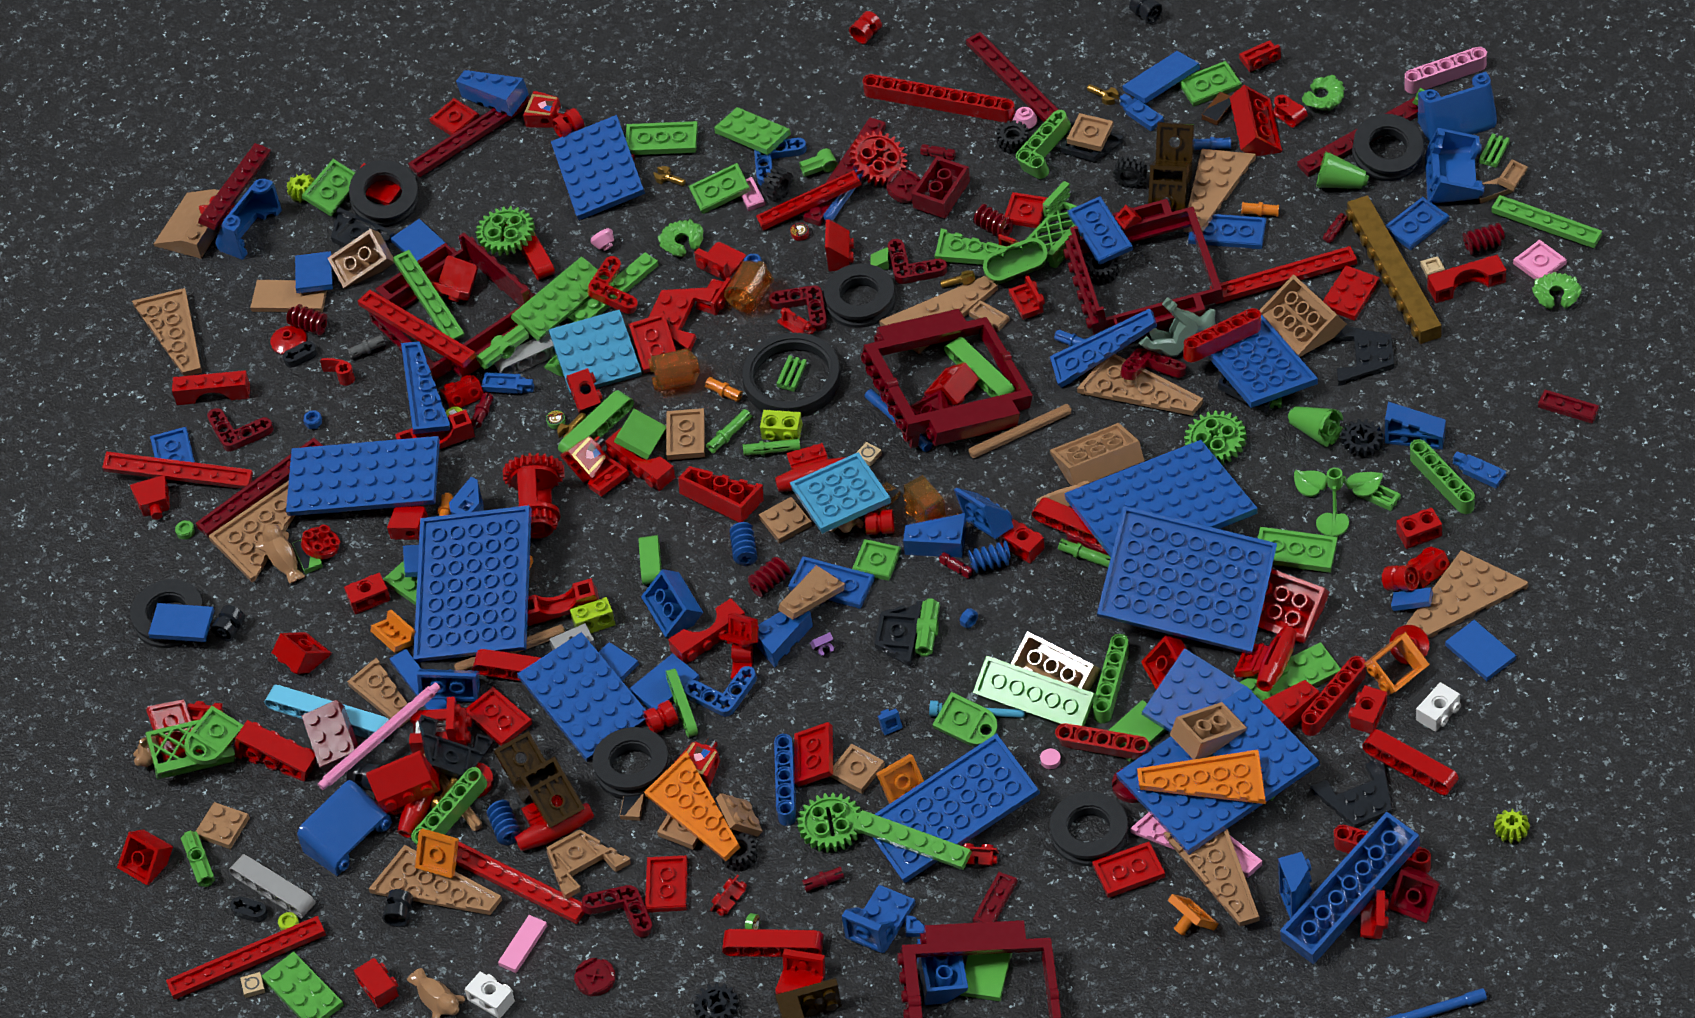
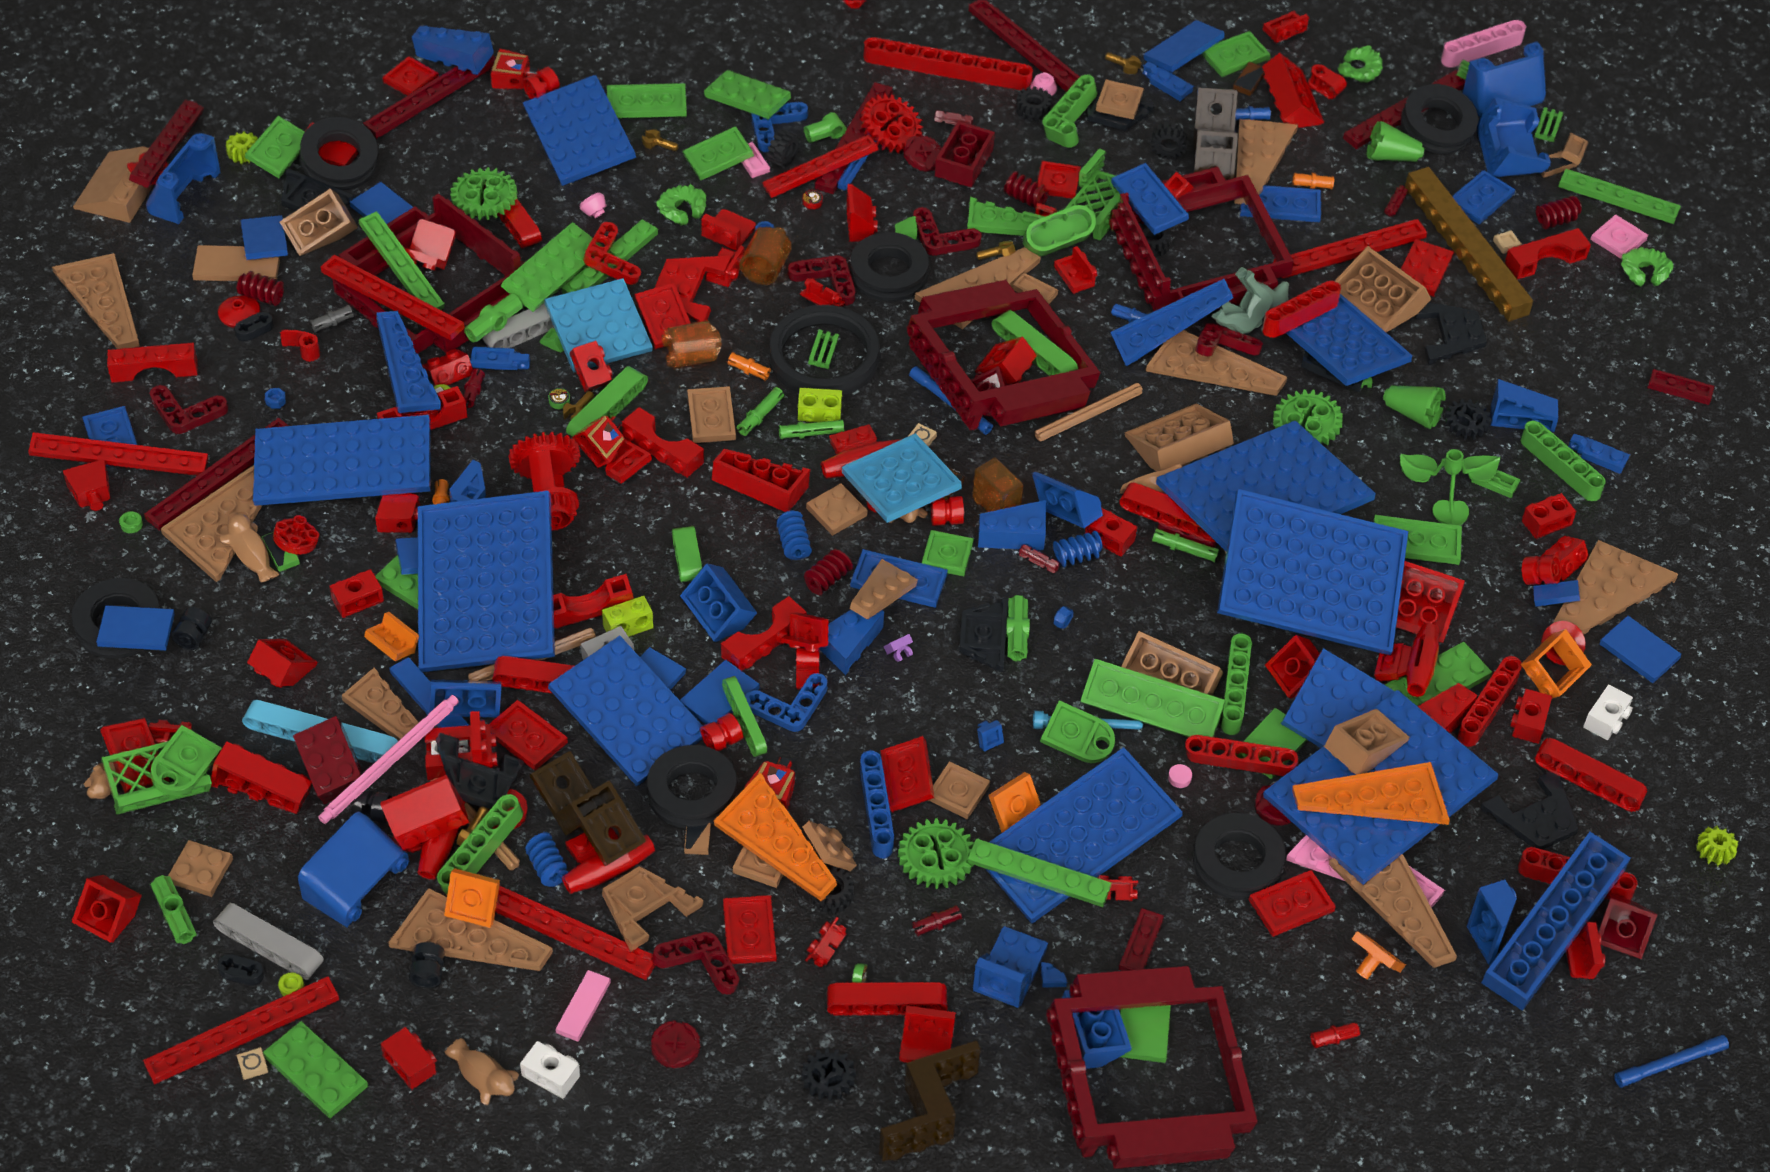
camera: 15 degrees left, 0 degrees up
bright green tile [614,409,666,459] -> none
none -> red axle [1310,1023,1360,1048]

